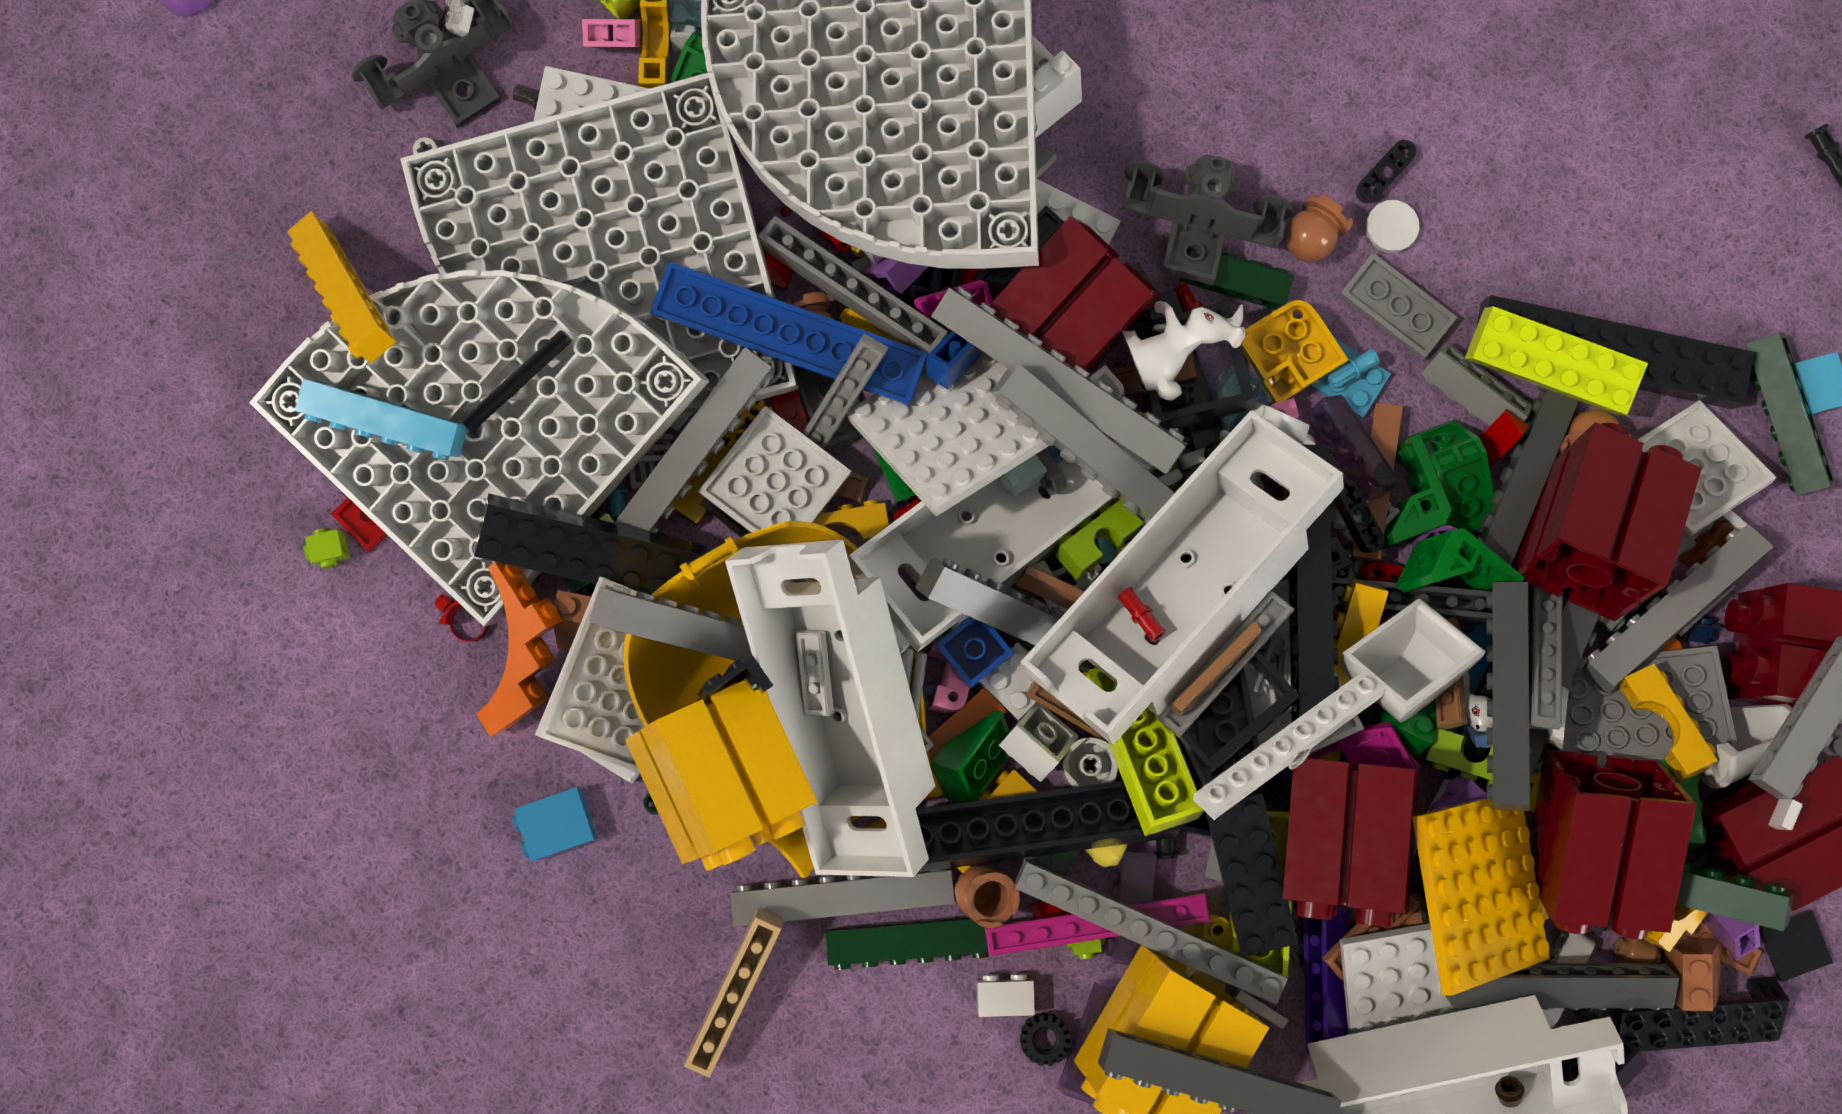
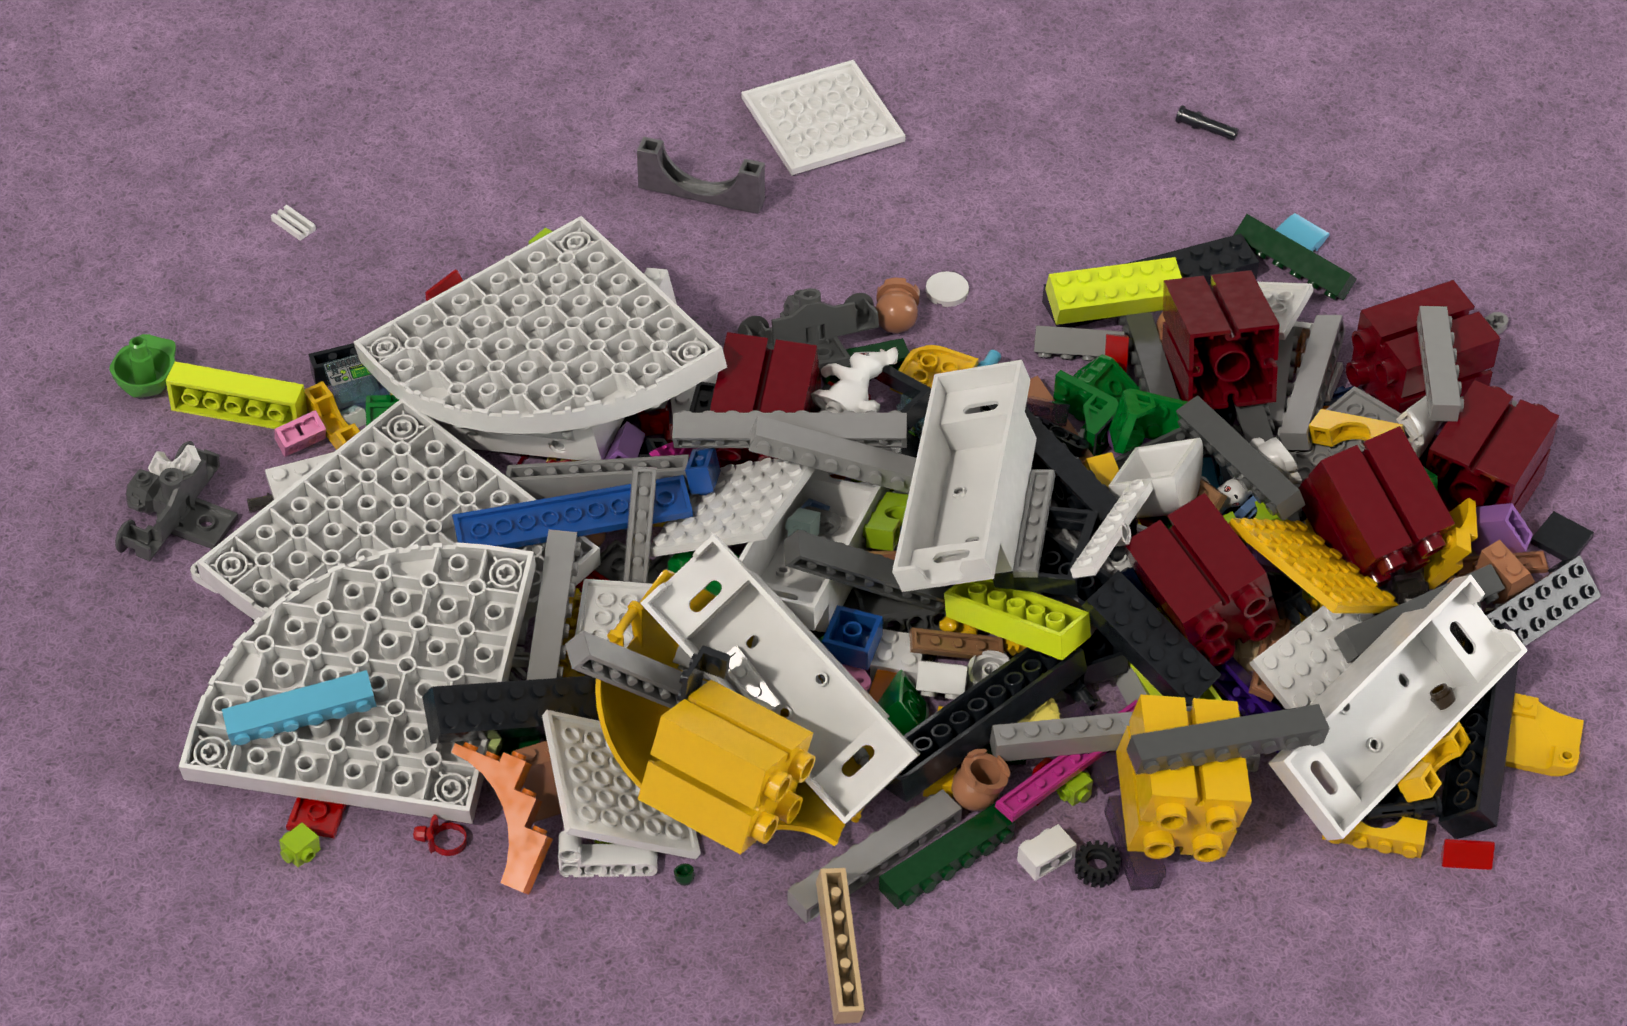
camera: 30 degrees left, 35 degrees down
yellow brick [287,211,396,364] -> none
black axle [462,330,572,431] -> none
dark azure brick [512,787,598,862] -> none
red pin [1117,587,1166,642] -> none
medium nougat tile [1171,622,1261,716] -> none
light grey plate [1339,253,1457,360] -> none
black beam [1355,140,1416,203] -> none
light grey tile [1529,586,1563,730] -> none
dark green brick [1676,860,1794,931] -> none
white tile [1768,799,1802,830] -> none

